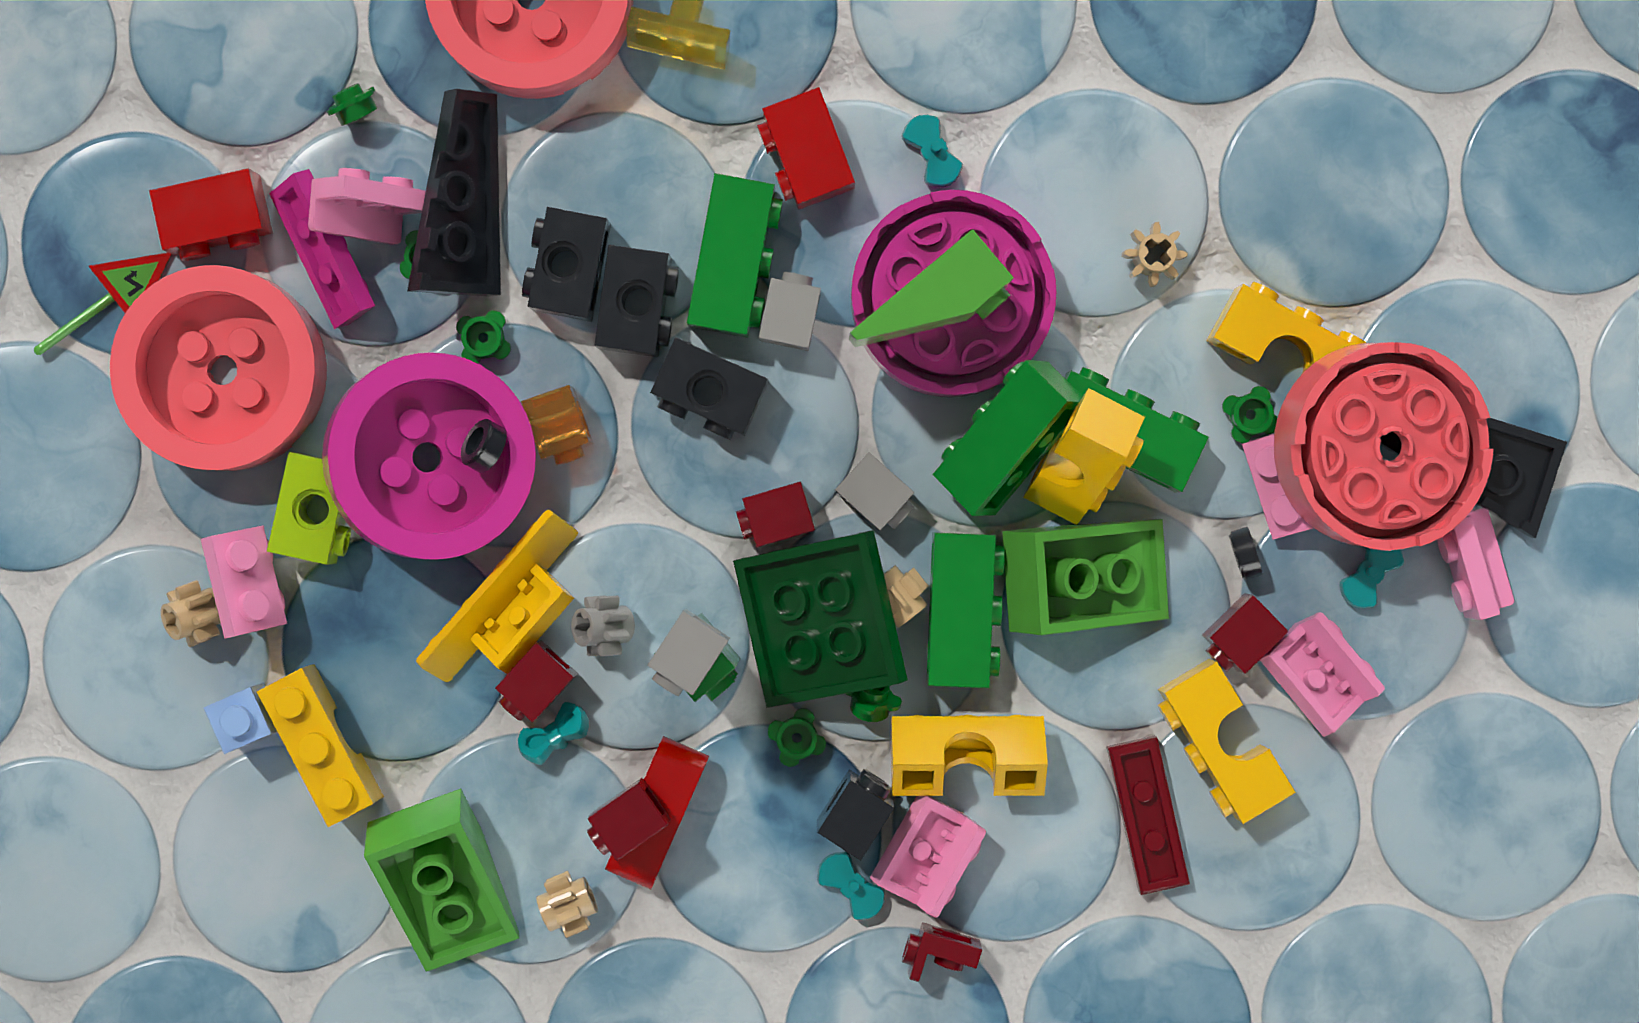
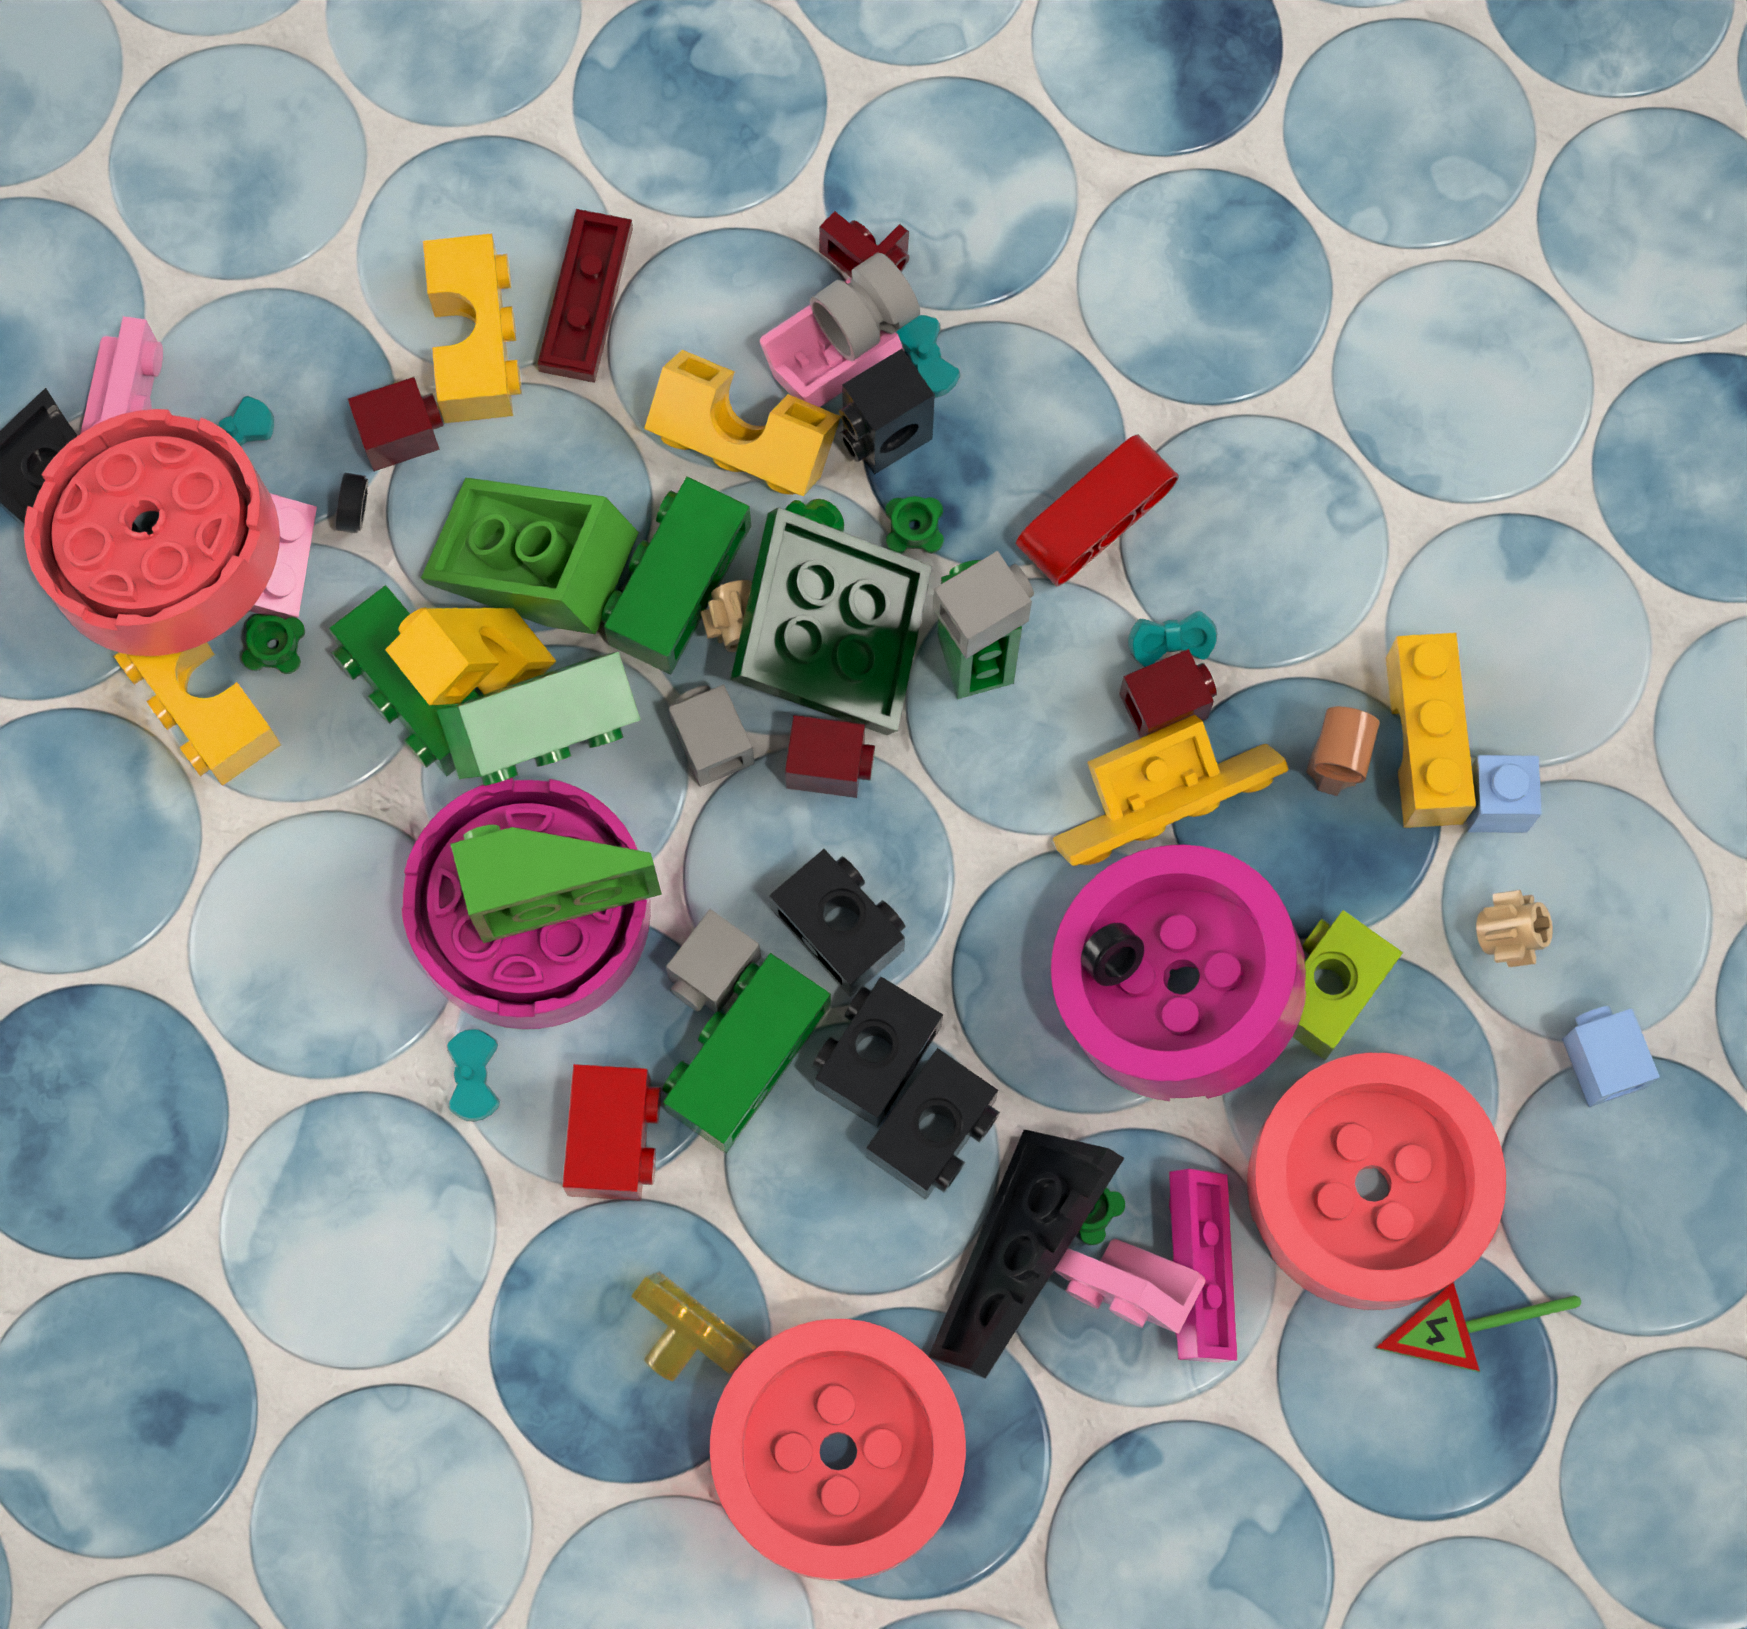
camera: 155 degrees left, 15 degrees down
red brick [149,168,273,261] -> none
bright pink bracket [201,525,287,639] -> none
green plate [326,83,377,126] -> none
bright green slope [364,788,519,972] -> none
green plate [456,310,511,364] -> none
clear orange brick [521,385,594,466] -> none
tan gear [536,871,598,938] -> none
light grey gear [571,595,635,657] -> none
dark red brick [587,778,671,861] -> none
tan gear [1121,222,1188,287] -> none
bright pink bracket [1260,612,1385,737] -> none
none -> light grey wheel [810,252,920,361]
none -> nougat piece [1306,706,1380,796]
none -> light blue brick [1562,1006,1660,1107]

